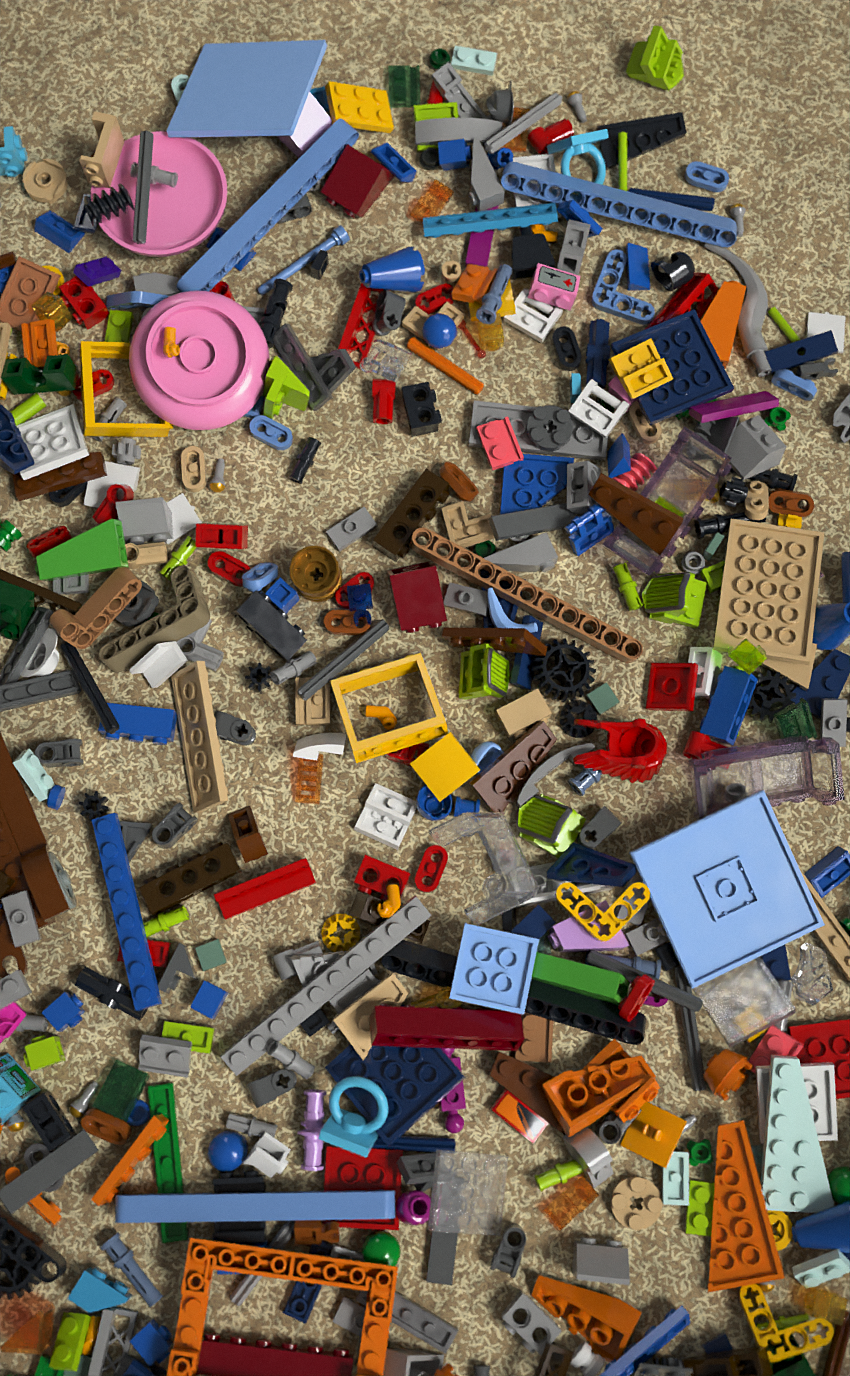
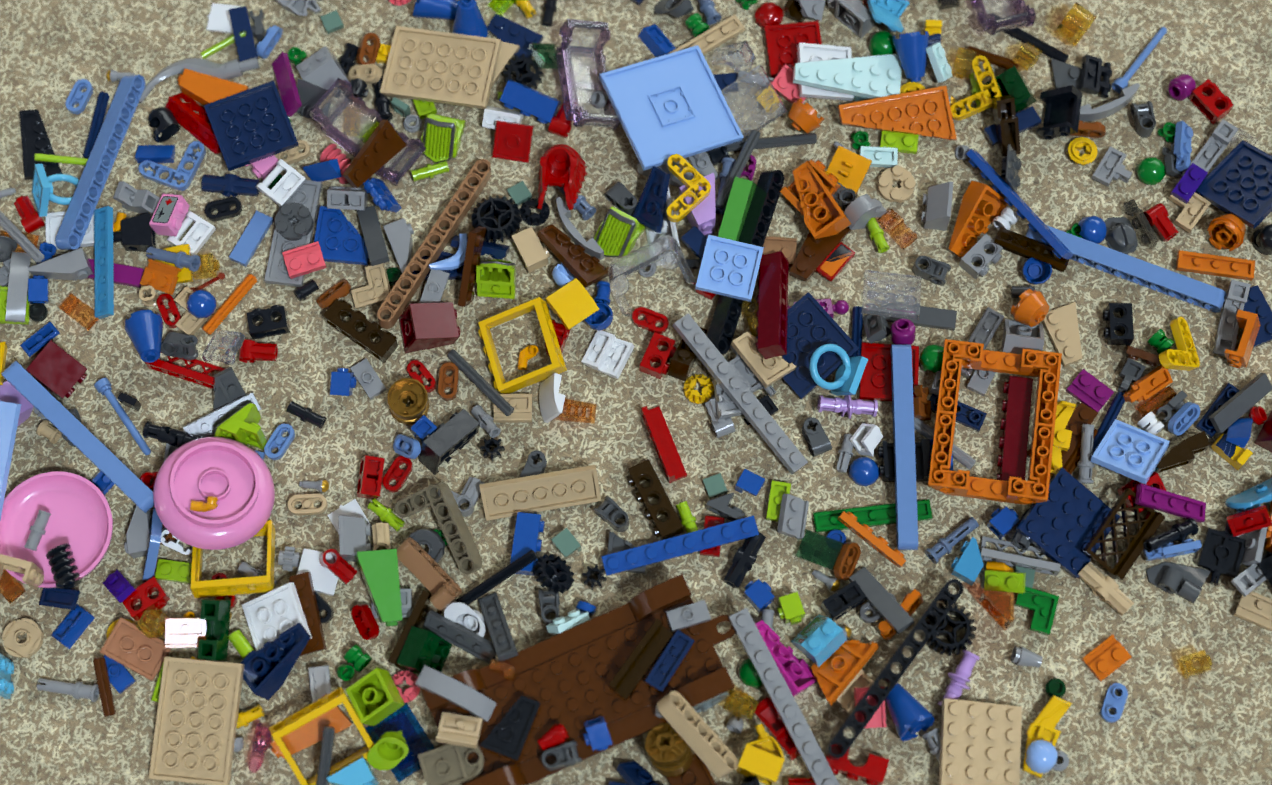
camera: 85 degrees left, 5 degrees down
white panel [129,641,188,688] -> none
dark grey axle [132,131,154,244] -> none
reddish brown slope [228,806,268,863] -> none
light grey pin [267,1040,315,1079] -> none
clear blue plate [347,584,373,626] -> none
light orange arm [377,884,401,918] -> none
blue plate [557,199,603,238] -> none
medium azure tile [570,373,581,403] -> none
yellow slope [609,339,673,399] -> none
red plate [618,974,655,1022] -> none
clear neon green panel [728,639,767,675] -> none
light grey plate [820,698,848,747] -> none
none -> medium blue tile [229,210,274,267]
none -> black pin [294,279,319,301]
none -> sand green tile [320,10,344,34]
none -> blue brick [330,368,356,396]
none -> black gear [533,554,575,594]
none -> sand green panel [551,528,582,557]
none -> light grey hinge [955,145,970,160]

